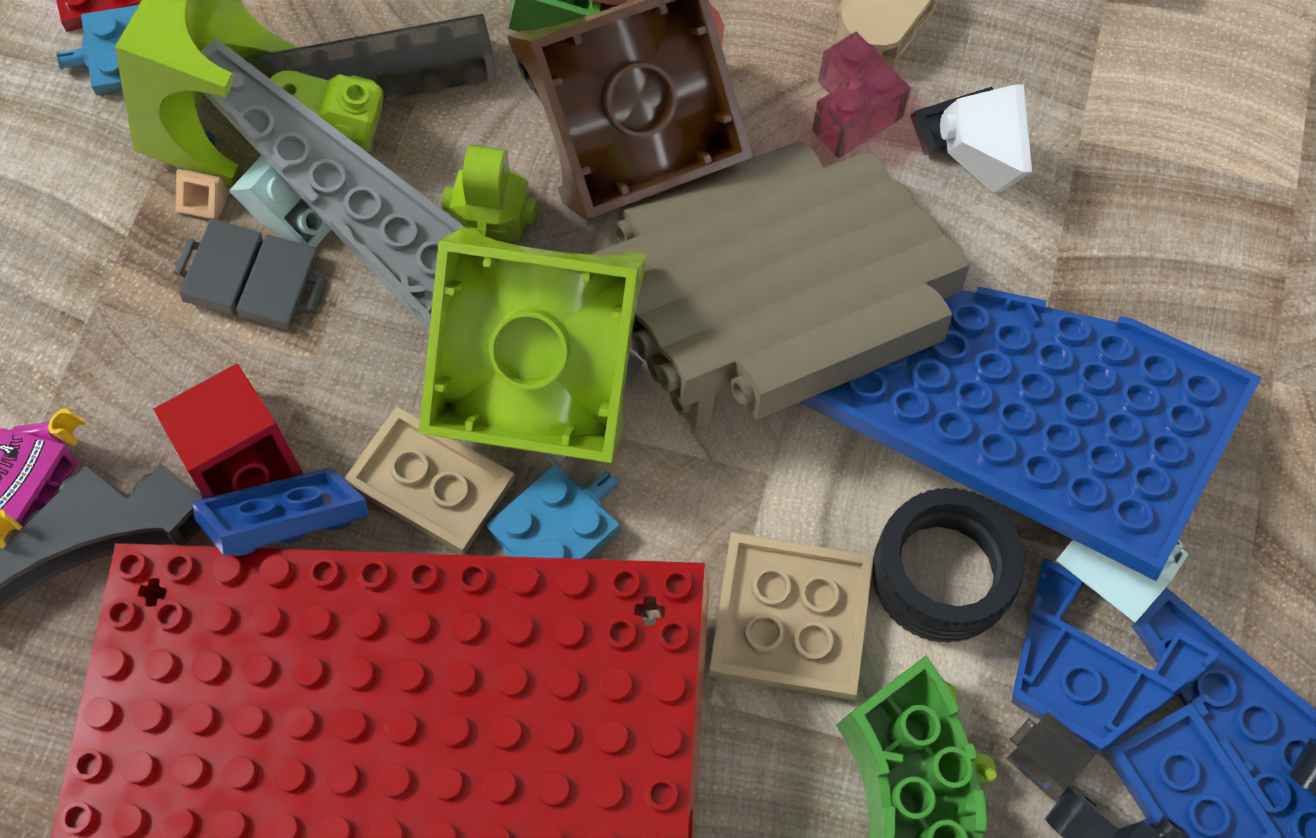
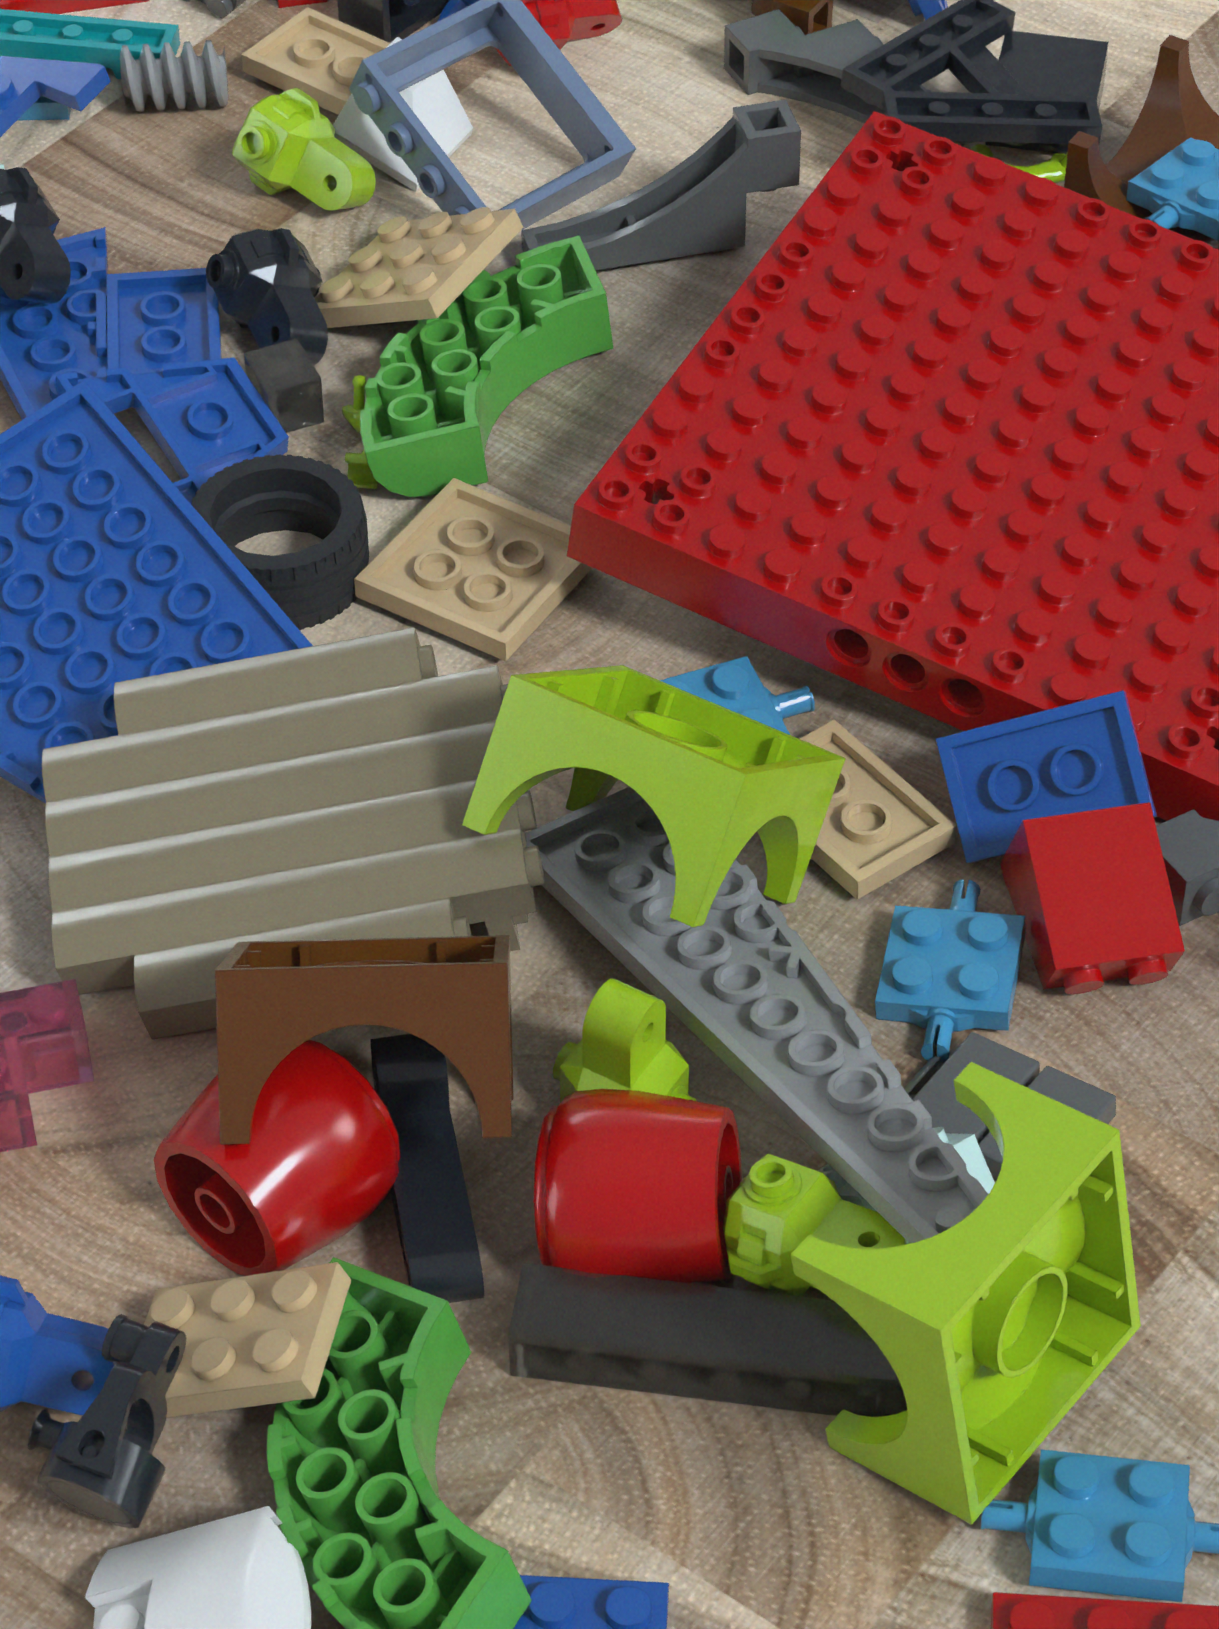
camera: 155 degrees left, 20 degrees down
none -> red piece [534,1089,742,1297]
none -> dark azure plate [875,879,1026,1062]

